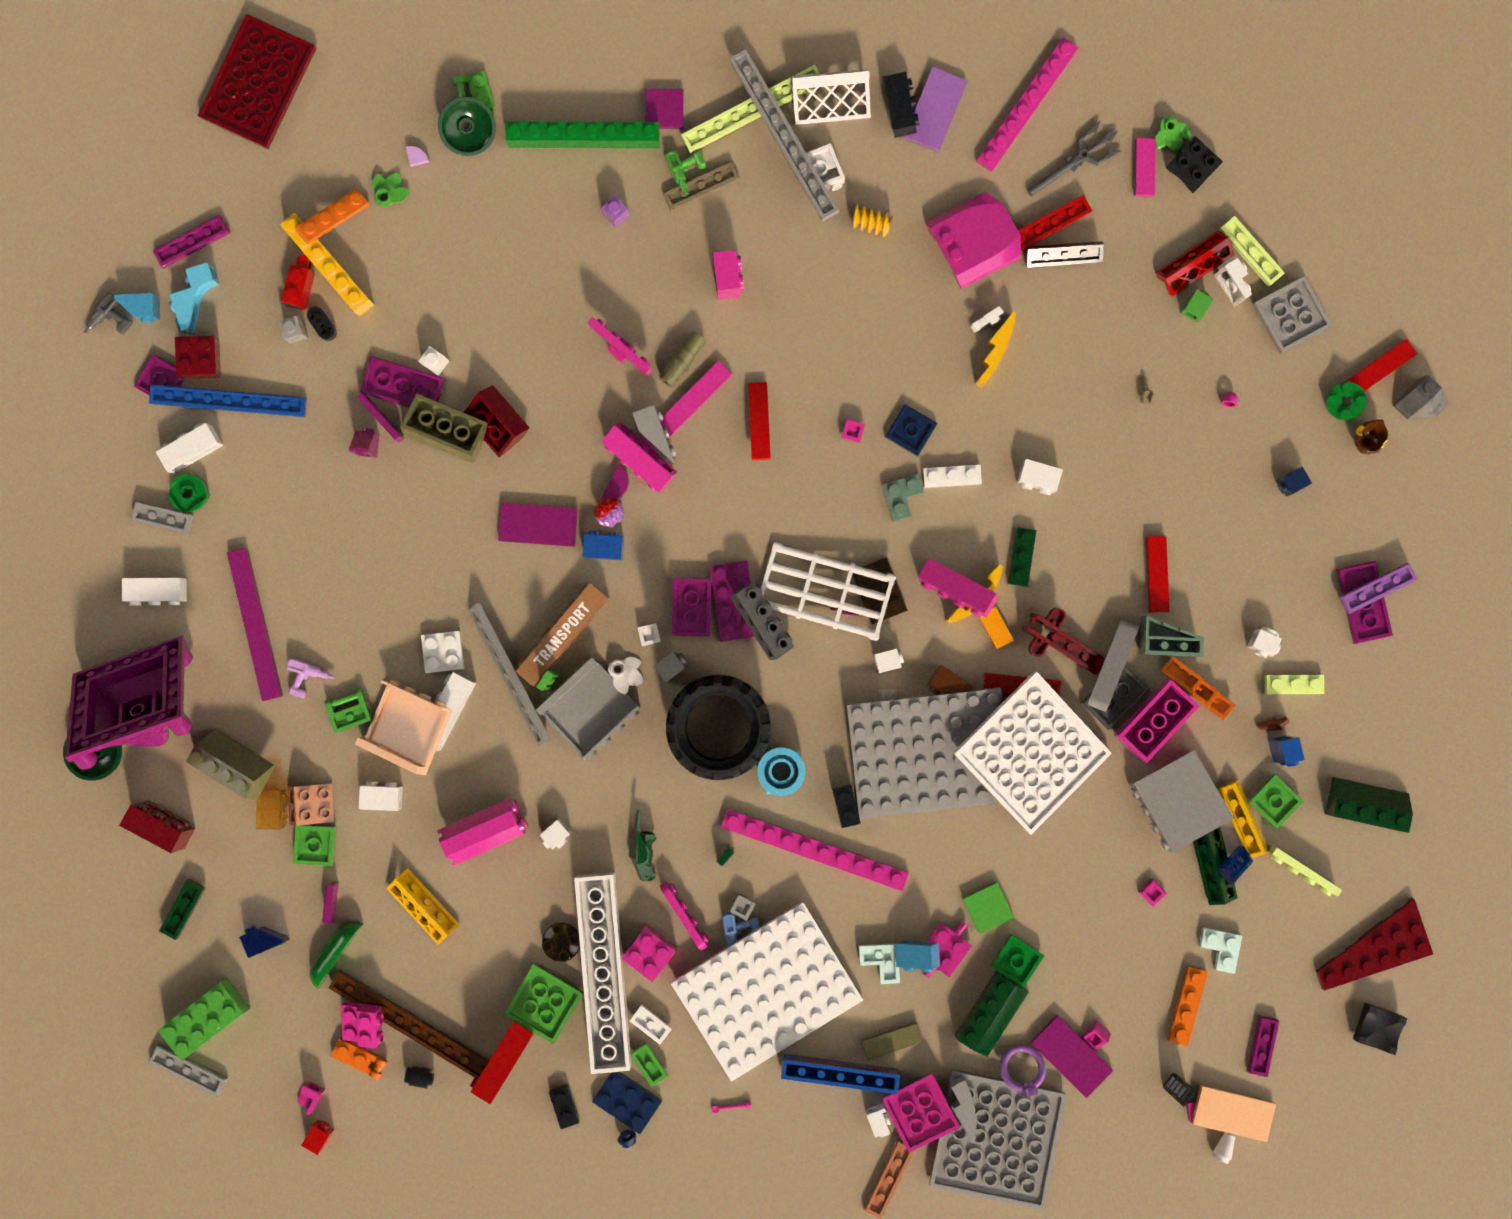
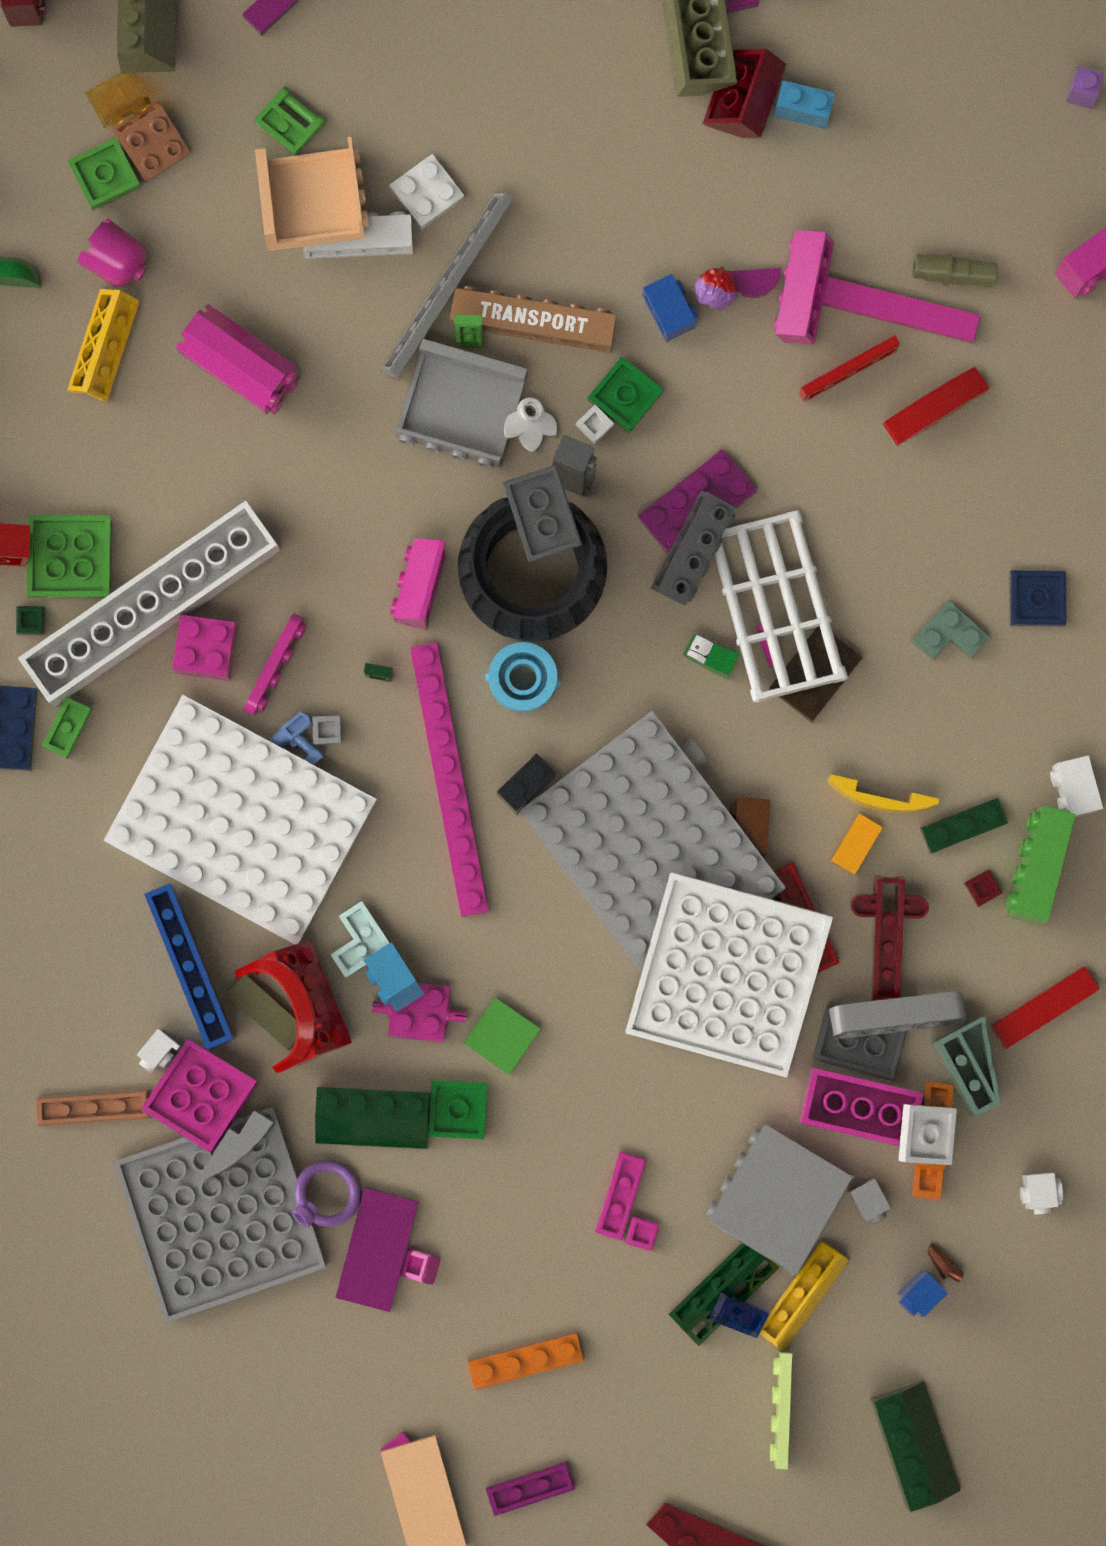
camera: 60 degrees right, 5 degrees down
lavender piece [287,657,335,698] -> none
magenta tile [322,882,339,924] -> none
white brick [359,781,403,811] -> none
magenta tile [498,503,578,547] -> none
white brick [540,818,572,850] -> none
dark brown dish [542,923,580,962] -> none
dark pink plate [587,317,652,376] -> none
dark green animal [629,809,657,881] -> none
white plate [629,1004,672,1044] -> none
light grey slope [633,405,676,463] -> none
magenta plate [672,578,711,637] -> none
dark pink hinge [712,1101,752,1113] -> none
dark pink plate [841,419,865,443] -> none
white brick [873,649,904,673] -> none
dark pink brick [918,558,998,618] -> none
white plate [923,465,982,488] -> none
black slope [1163,1073,1196,1107] -> none
light aqua plate [1199,927,1242,974] -> none
white cone [1213,1133,1235,1164] -> none
bright green plate [1247,774,1304,829] -> none
yellowish green plate [1264,675,1324,694] -> none
none -> dark green tile [16,606,45,635]
none -> dark pink cylinder [77,218,147,287]
none -> red piece [235,940,352,1074]
none -> dark pink slope [390,539,447,630]
none -> dark grey tile [503,465,582,562]
none -> green plate [587,356,664,434]
none -> dark pink tile [595,1151,647,1241]
none -> green leg [683,635,739,680]
none -> dark azure brick [774,80,835,129]
none -> red tile [799,335,900,402]
none -> light grey brick [847,1178,891,1224]
none -> white plate [898,1104,957,1165]
none -> dark red tile [964,869,1003,907]
none -> bright green brick [1005,805,1076,926]

